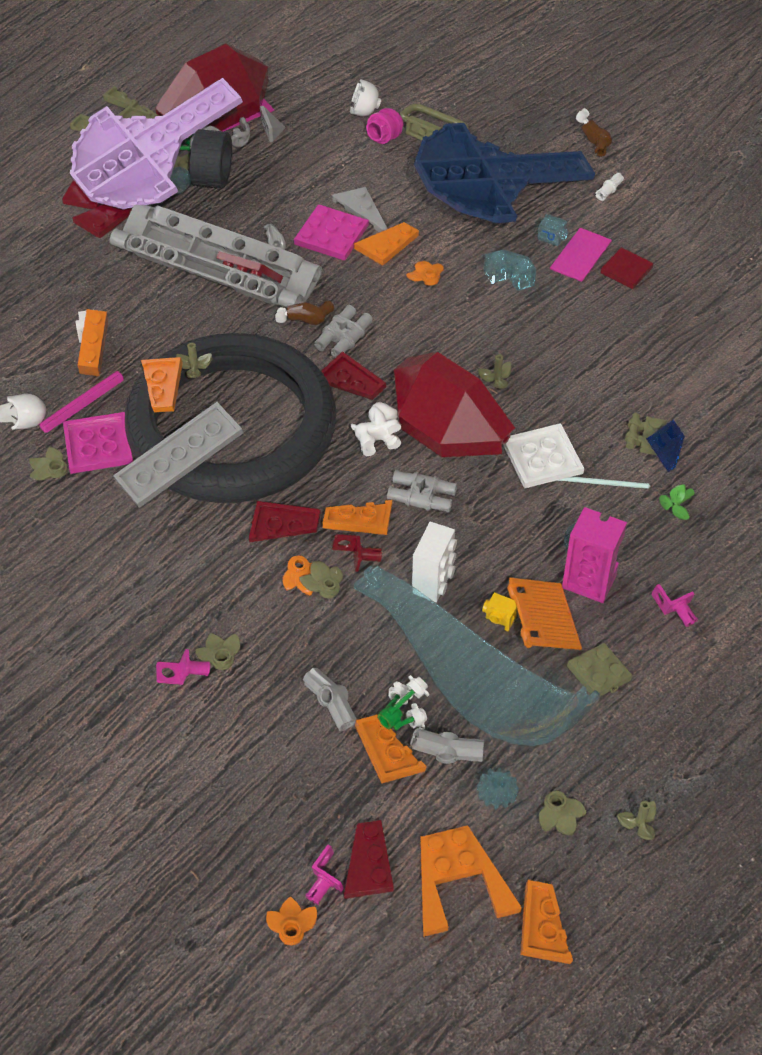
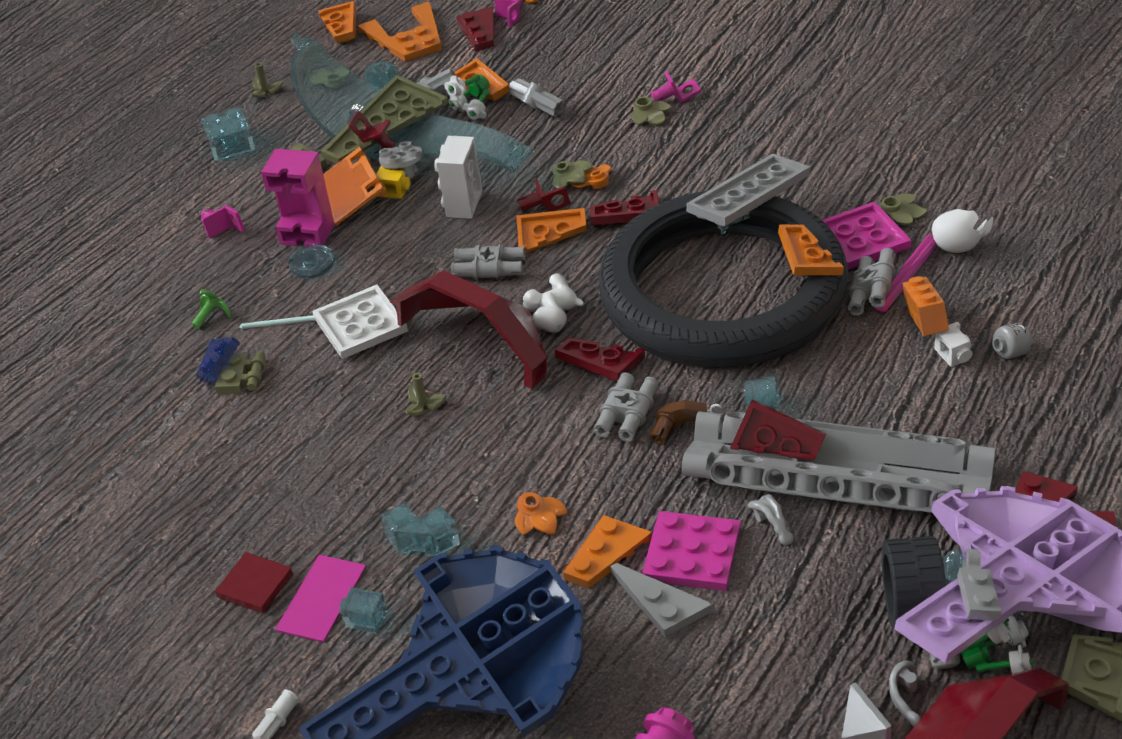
camera: 175 degrees right, 10 degrees down
olive plant [176,343,212,378] -> none
none -> clear light blue brick [201,107,256,161]
none -> olive wing [321,75,448,164]
none -> dark red bracket [348,111,396,149]
none -> light grey plate [379,141,423,179]
none -> clear light blue piece [744,375,780,409]
none -> light grey pin [848,248,896,316]
none -> light grey plate [957,549,1001,621]
none -> light grey head [992,323,1032,359]

